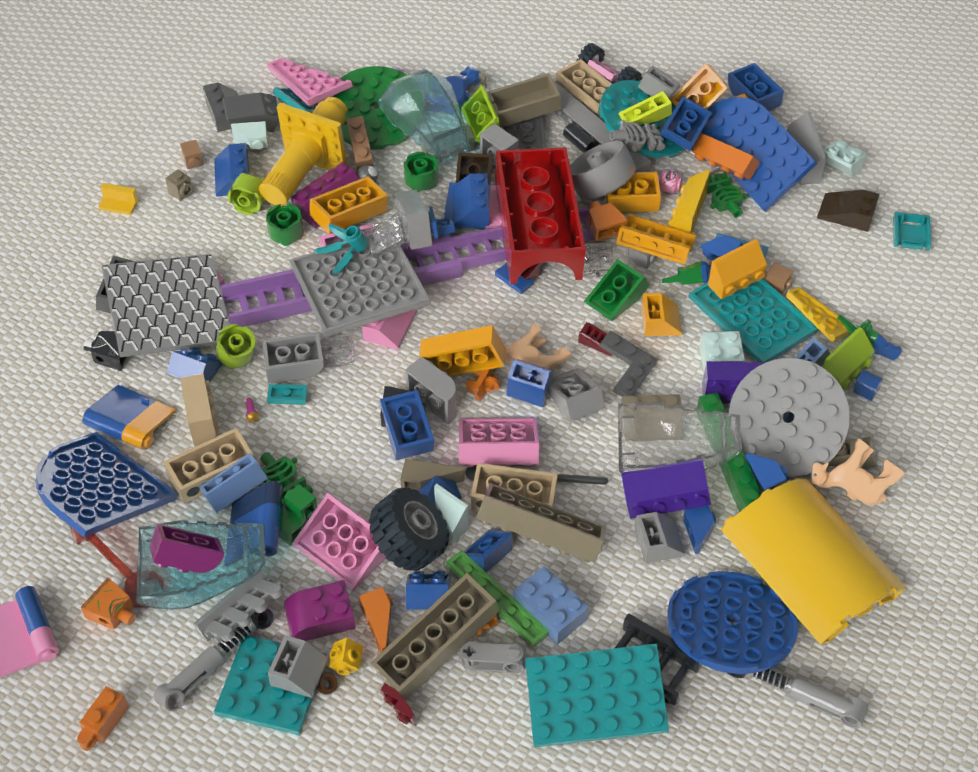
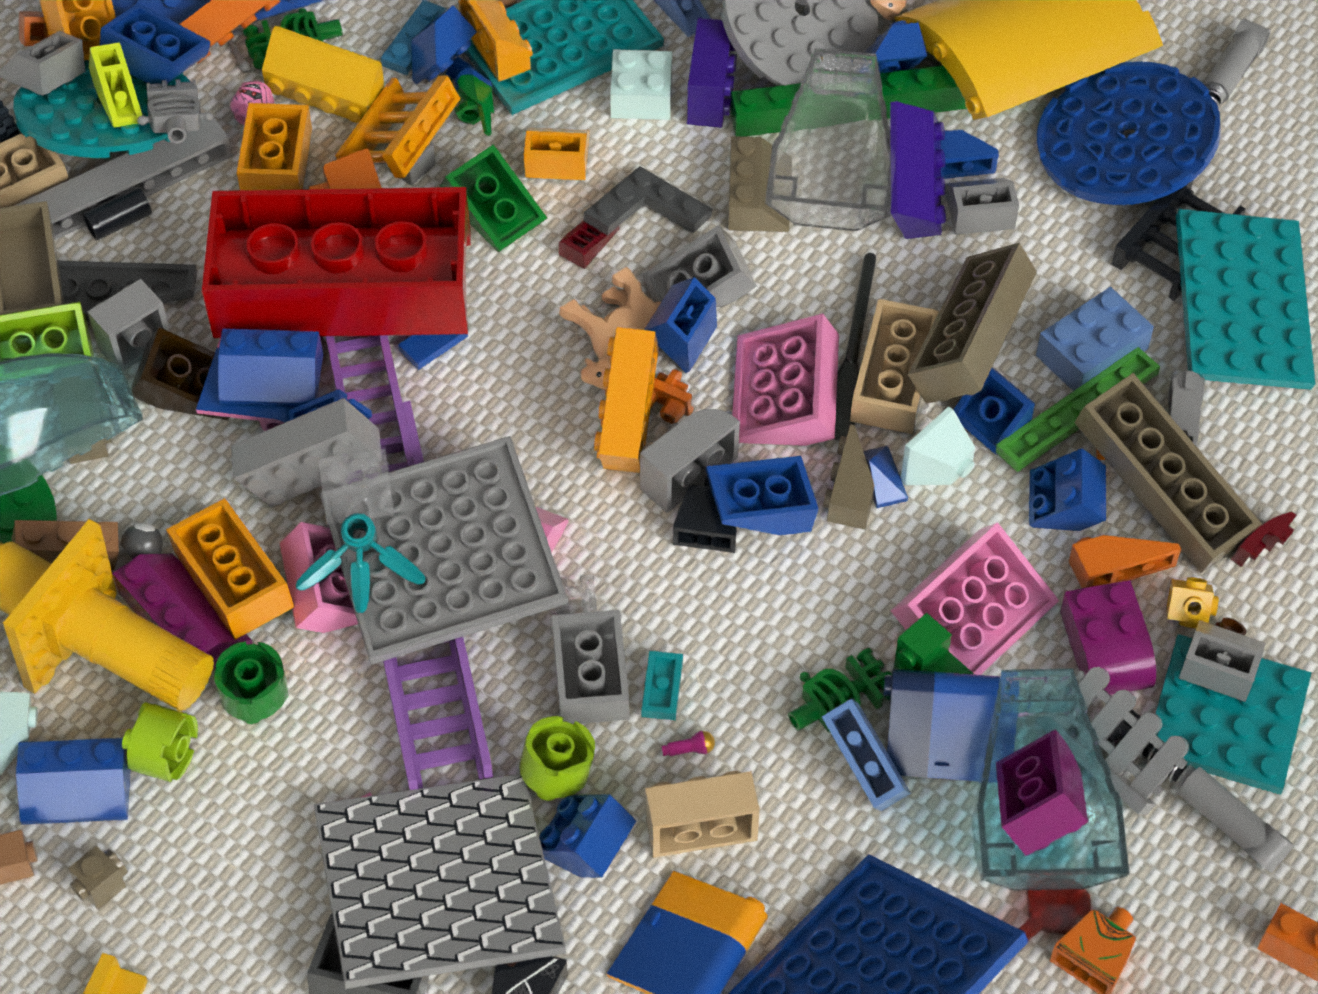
camera: 85 degrees left, 5 degrees up
tan brick [163,428,255,504] -> none
black wheel [369,488,449,571] -> none
green brick [403,152,438,192] -> none
light grey wheel [570,140,636,200] -> none

